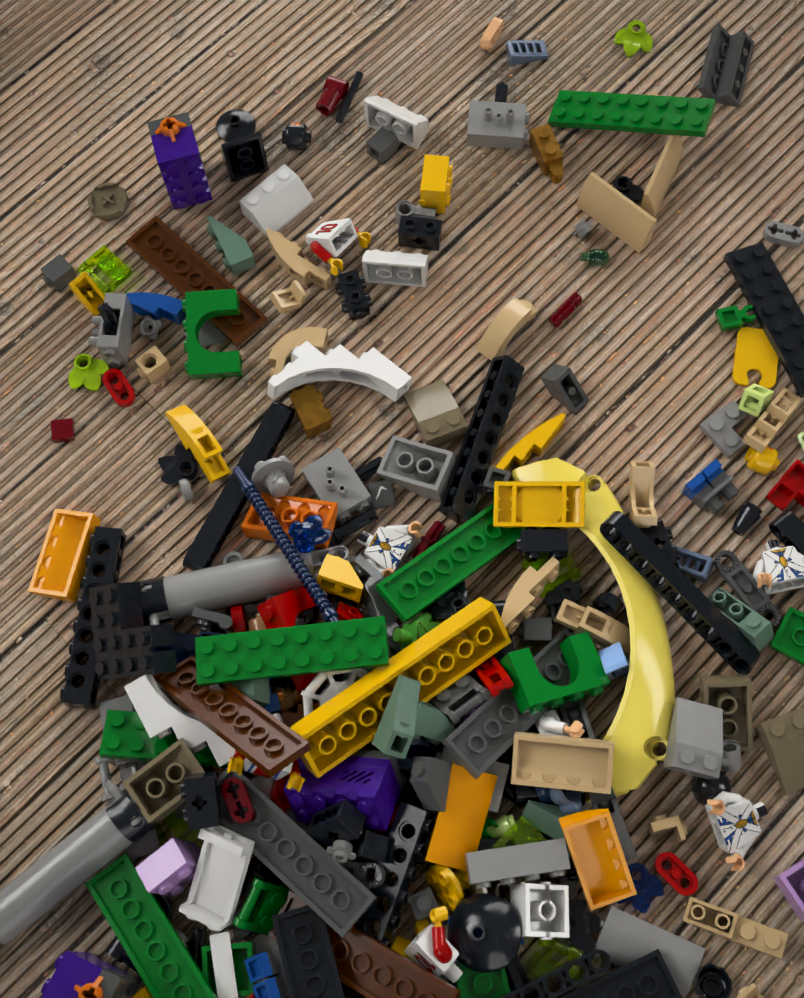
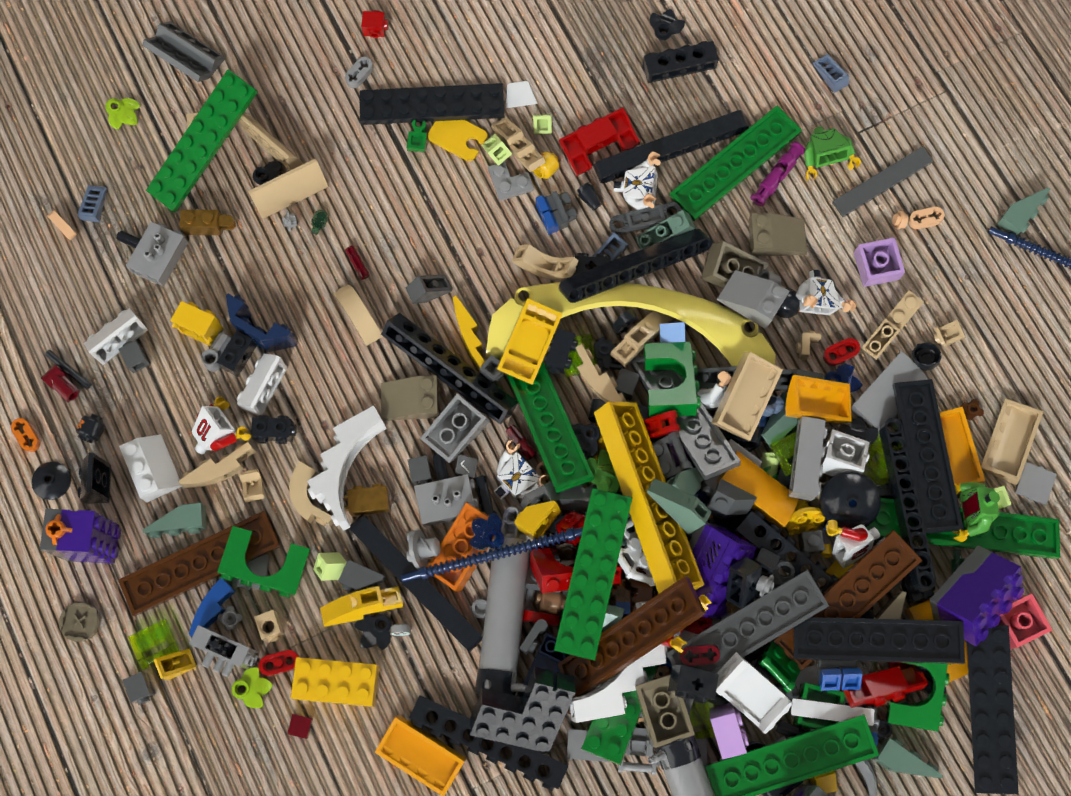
camera: 75 degrees left, 5 degrees up
none -> orange beam [11,418,41,452]
none -> dark blue slope [226,293,298,352]
none -> yellow brick [291,657,380,707]
none -> yellowish green panel [313,552,347,581]
none -> dark grey slope [338,560,386,593]
none -> dark grey brick [407,455,433,486]

